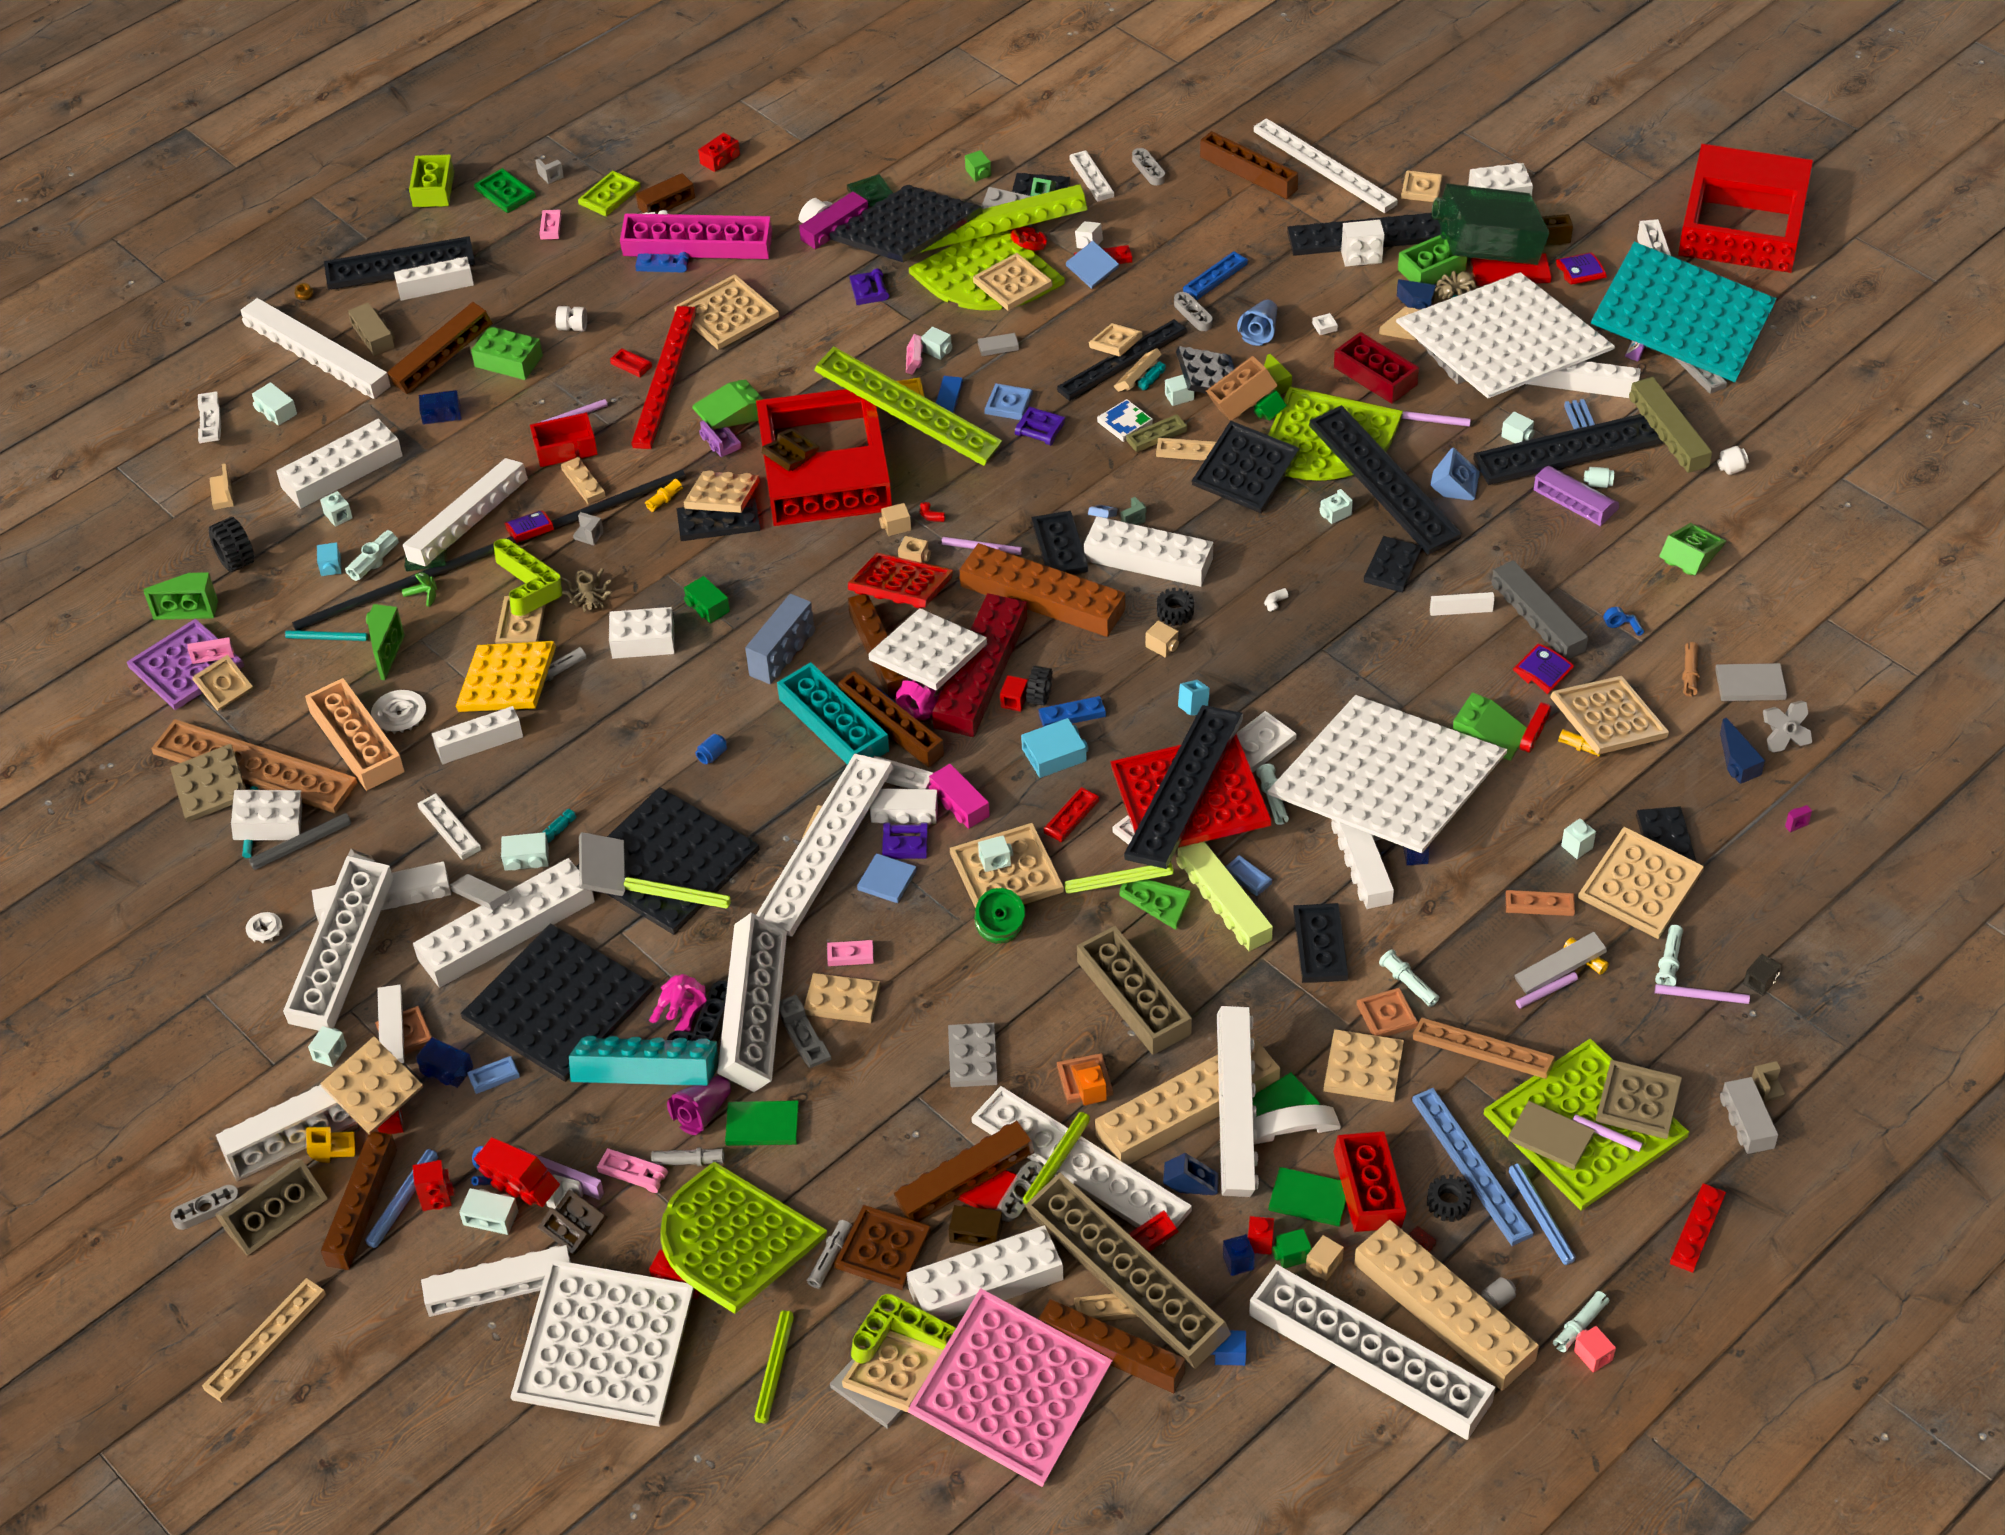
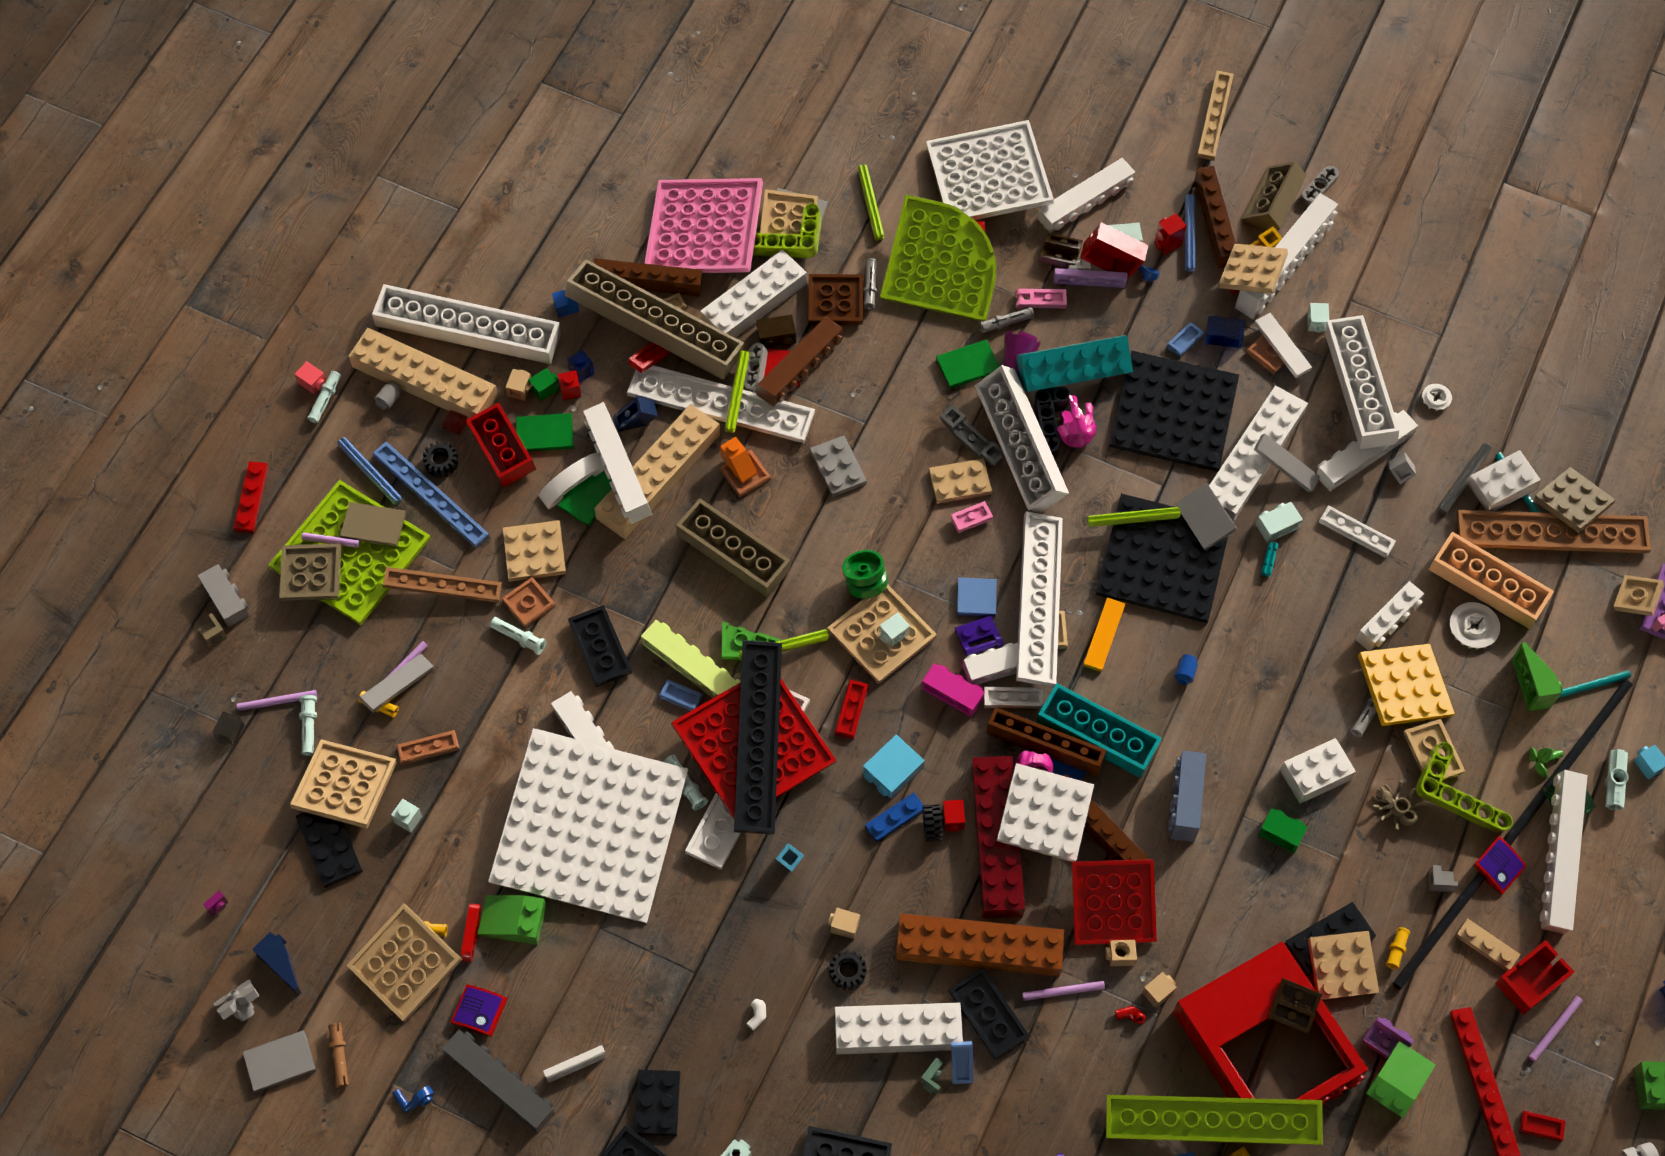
camera: 155 degrees right, 15 degrees up
none -> light orange tile [1083,598,1125,672]

